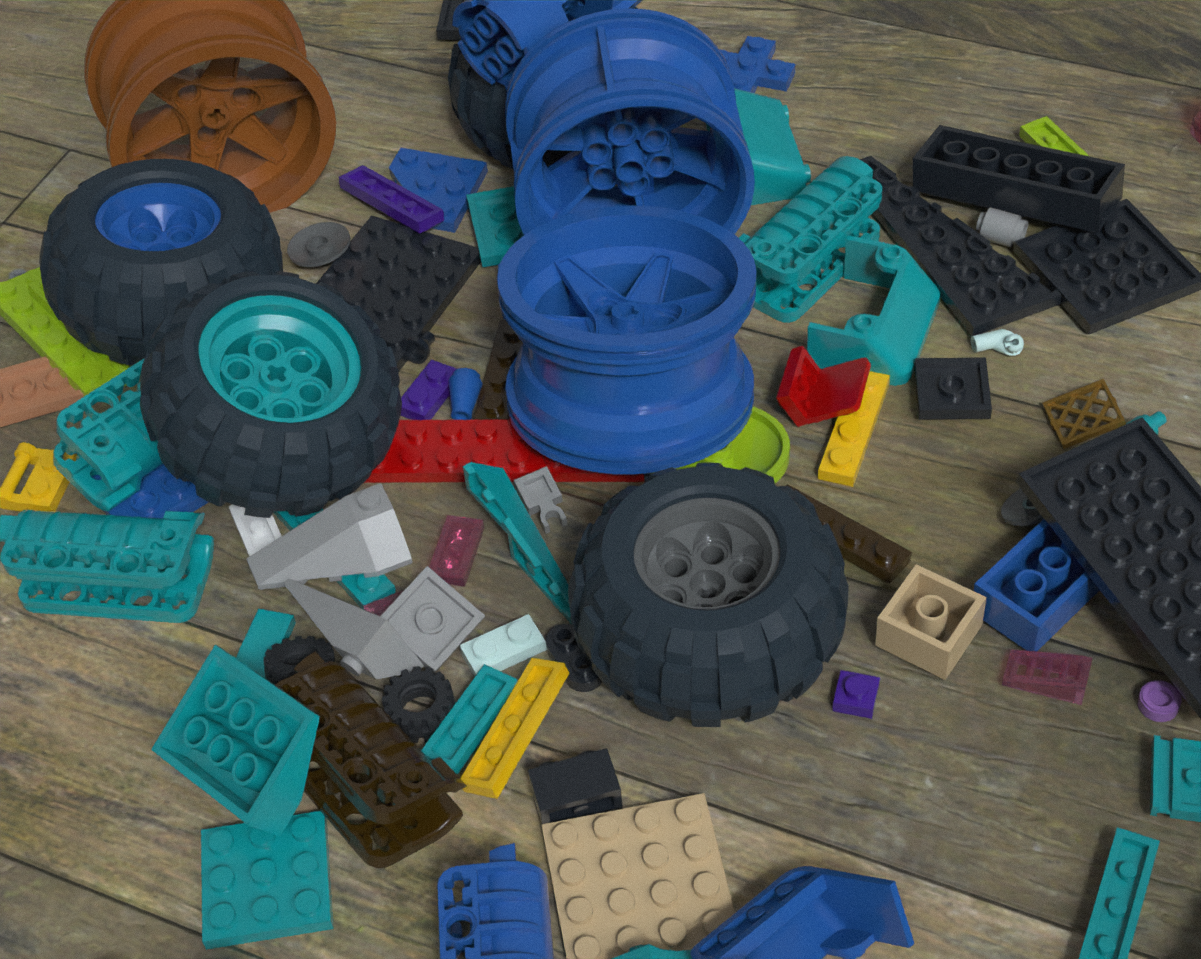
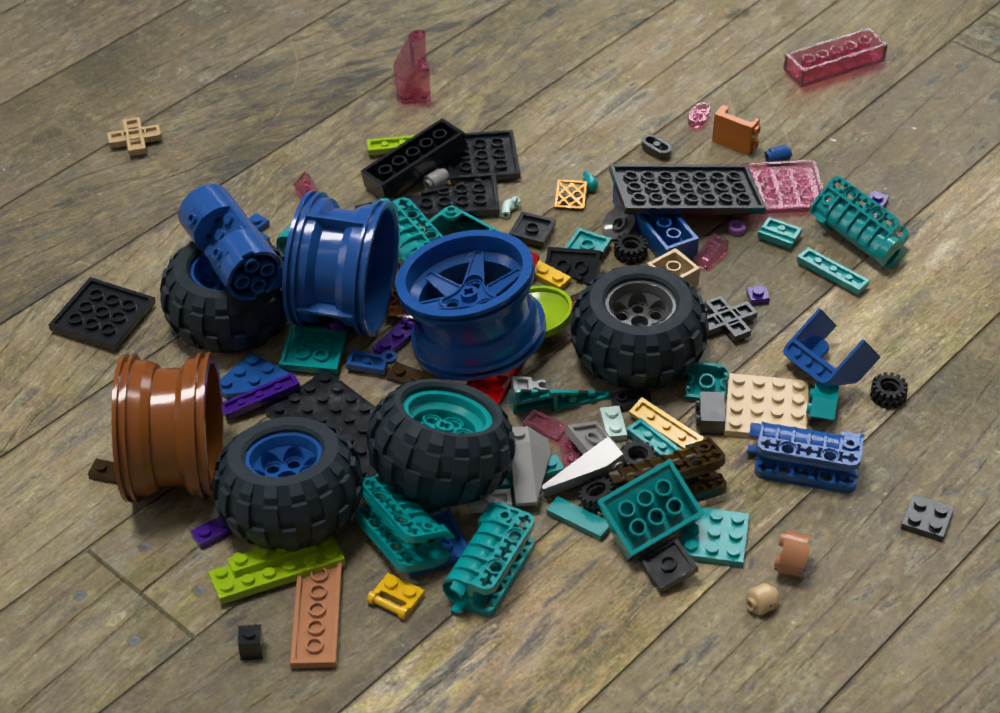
camera: 75 degrees left, 5 degrees down
none -> clear pink plate [293,172,319,199]
none -> black wing [545,247,603,284]
none -> teal plate [564,228,612,257]
none -> black tyre [614,232,648,265]
none -> black plate [639,536,699,593]
none -> teal slope [685,361,729,401]
none -> plate [705,295,758,342]
none -> plate [746,286,770,306]

